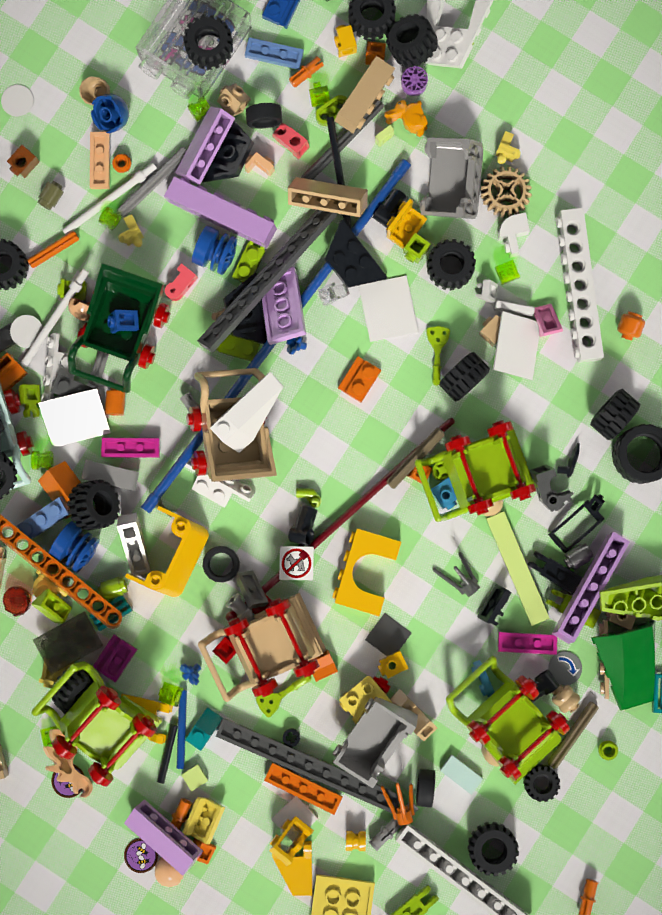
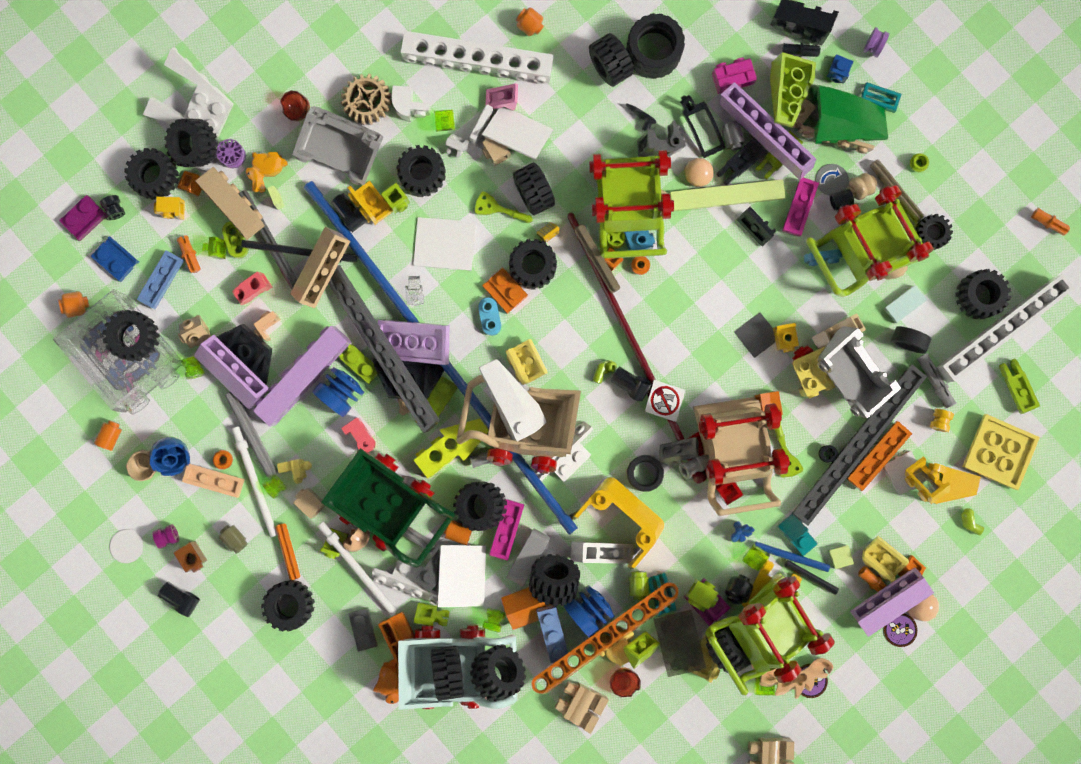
camera: 80 degrees left, 0 degrees up
white sticker [10,315,43,348] -> none
blue bracket [107,310,139,333] -> none
black tyre [246,103,282,129] -> none
blue plant [286,336,307,355] -> none
black wing [324,220,388,288] -> none
yellow arch [332,529,401,616] -> none
orange plant [380,783,415,825] -> none
dark grey plant [433,552,480,597] -> none
light yellow piece [495,131,521,164] -> none
none -> orange brick [94,420,122,451]
none -> magenta wheel [153,524,179,549]
none -> clear red hair [280,90,310,122]
none -> tan brick [293,488,325,519]
none -> neon yellow brick [414,418,489,479]
none -> black tyre [453,481,507,531]
none -> medium azure plate [478,298,501,336]
none -> light yellow bracket [505,339,548,385]
none -> black tyre [509,238,557,290]
none -> yellow slope [537,222,560,243]
none -> orange plate [631,256,650,275]
none -> light nougat hair [684,158,713,187]
none -> lime brick [686,579,719,612]
none -> dark pink brick [712,57,757,94]
none -> black head [725,574,754,605]
none -> lime arm [961,508,984,536]

